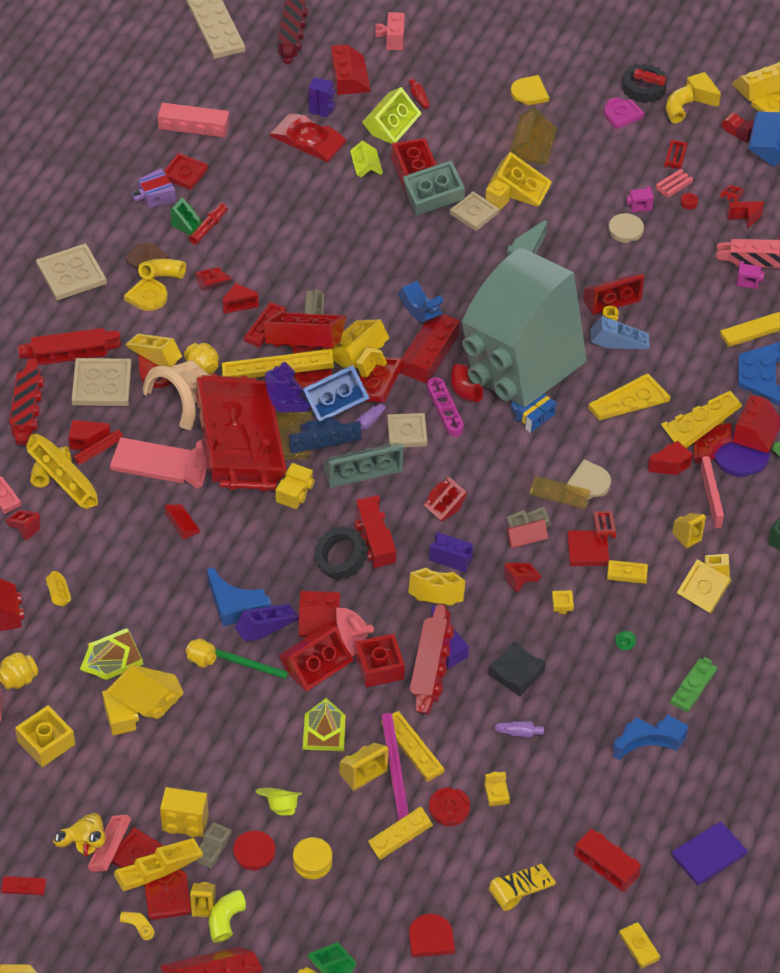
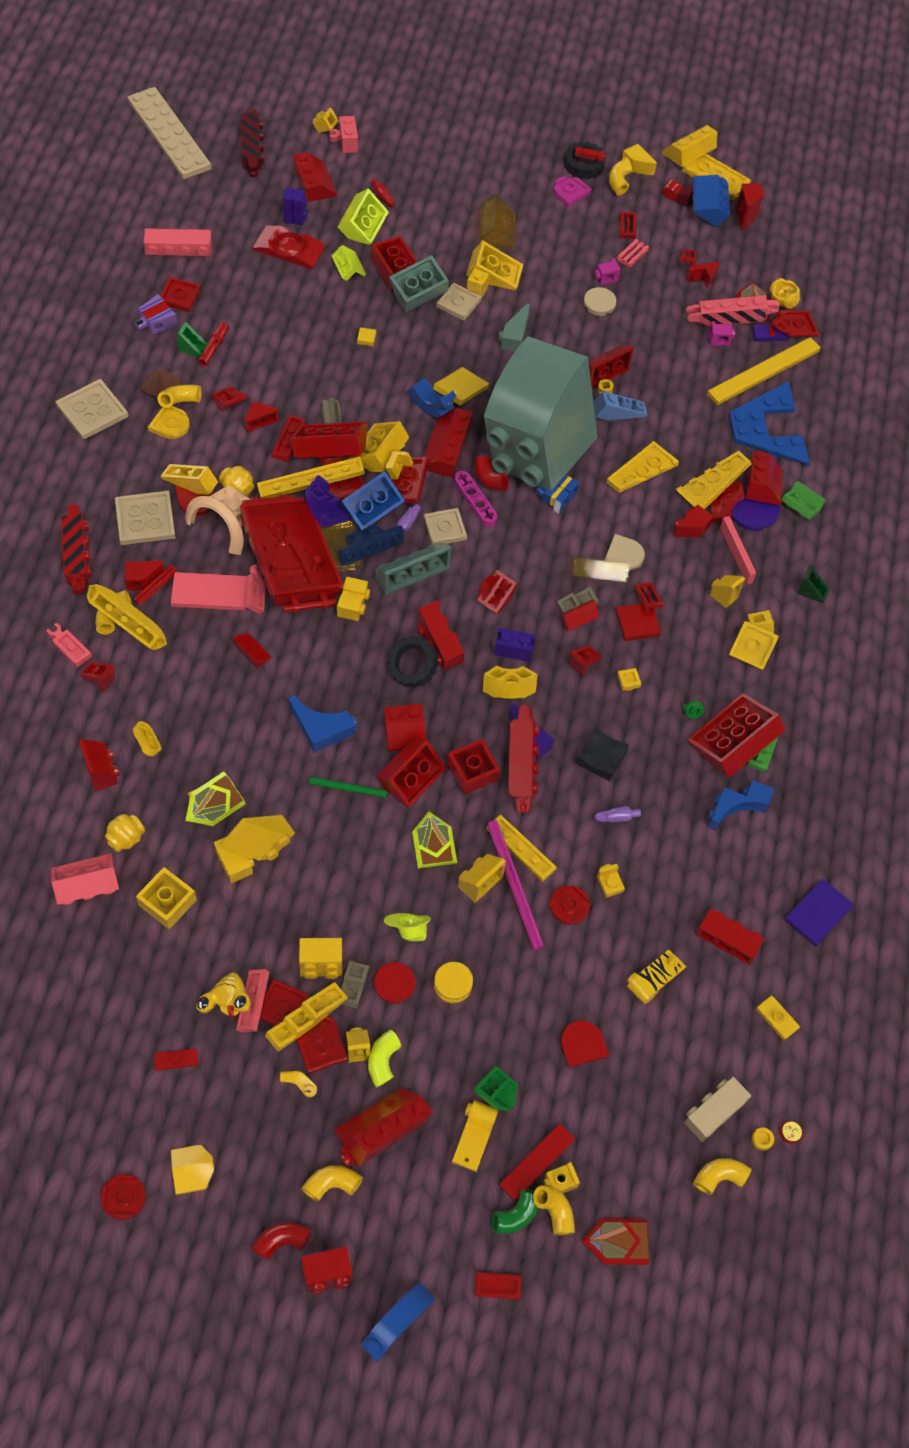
camera: 15 degrees left, 10 degrees up
red hinge [18,328,121,366] -> none
yellow head [185,638,217,668] -> none
dark purple slope [235,604,299,641] -> none
coral shield [336,608,374,656] -> none
yellow plate [368,806,433,860] -> none
yellow tile [511,75,549,105] -> none
yellow plate [607,560,648,584] -> none
red tile [680,193,698,210] -> none
none -> yellow brick [312,108,339,133]
none -> yellow tile [357,327,376,346]
none -> yellow tile [433,367,489,406]
none -> red slope [687,693,786,778]

